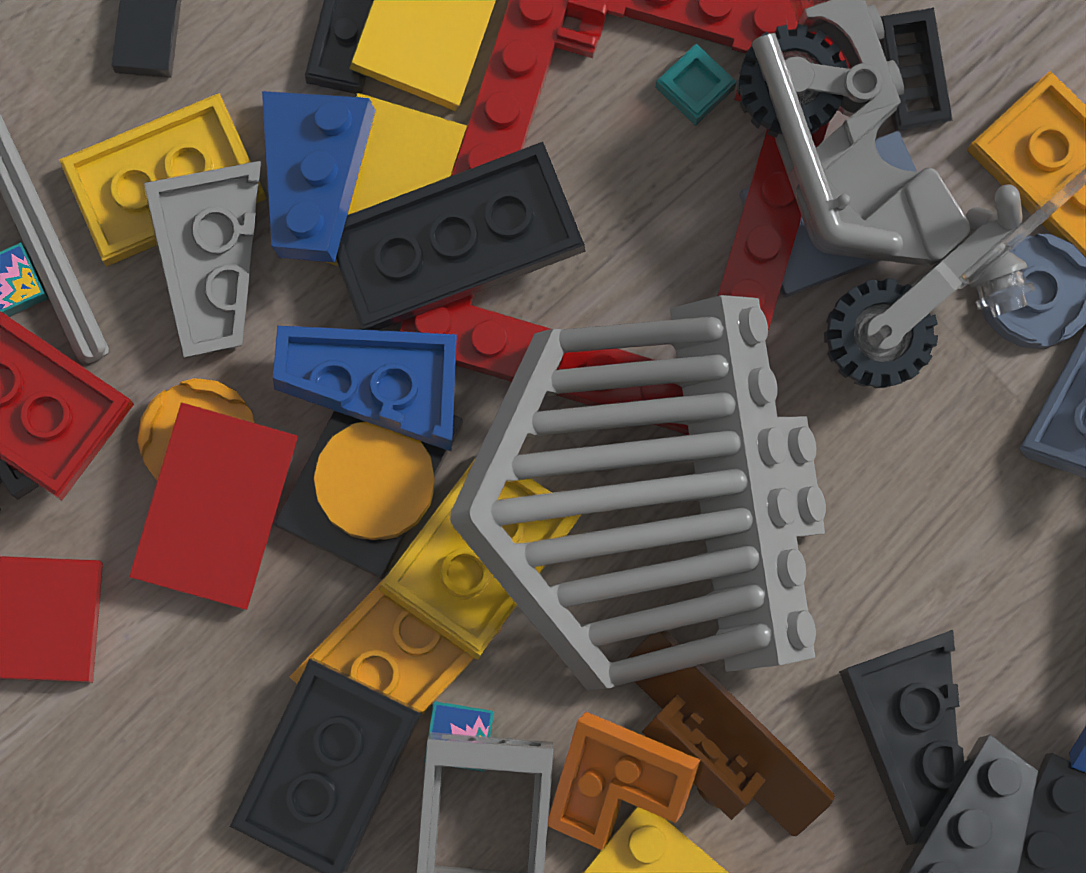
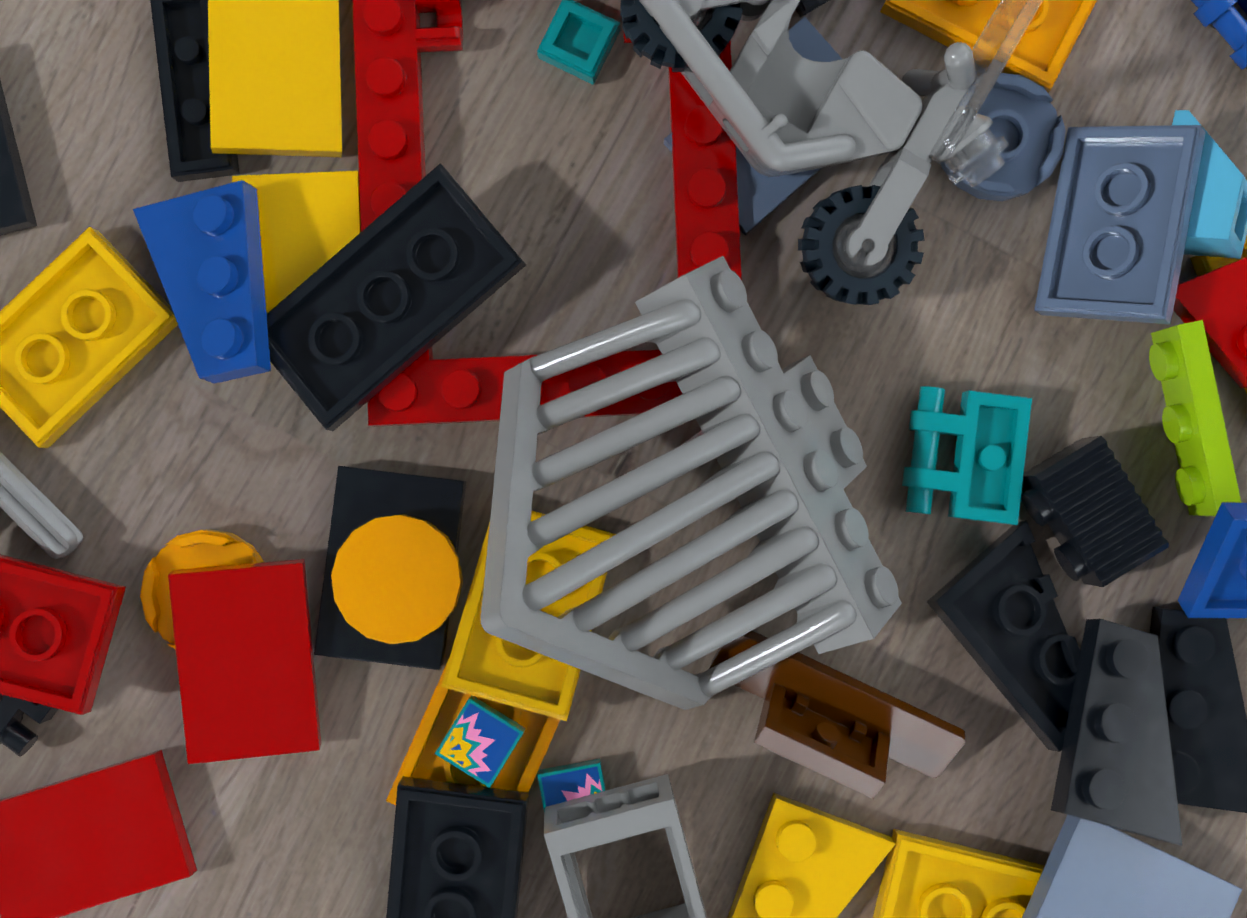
camera: 15 degrees left, 10 degrees up
light grey wing [144,161,261,359] -> none
blue wing [273,325,457,451] -> none
orange plate [547,712,700,850] -> none
none -> tile [435,695,526,788]
none -> teal plate [902,386,1032,525]
none -> black brick [1021,436,1169,587]

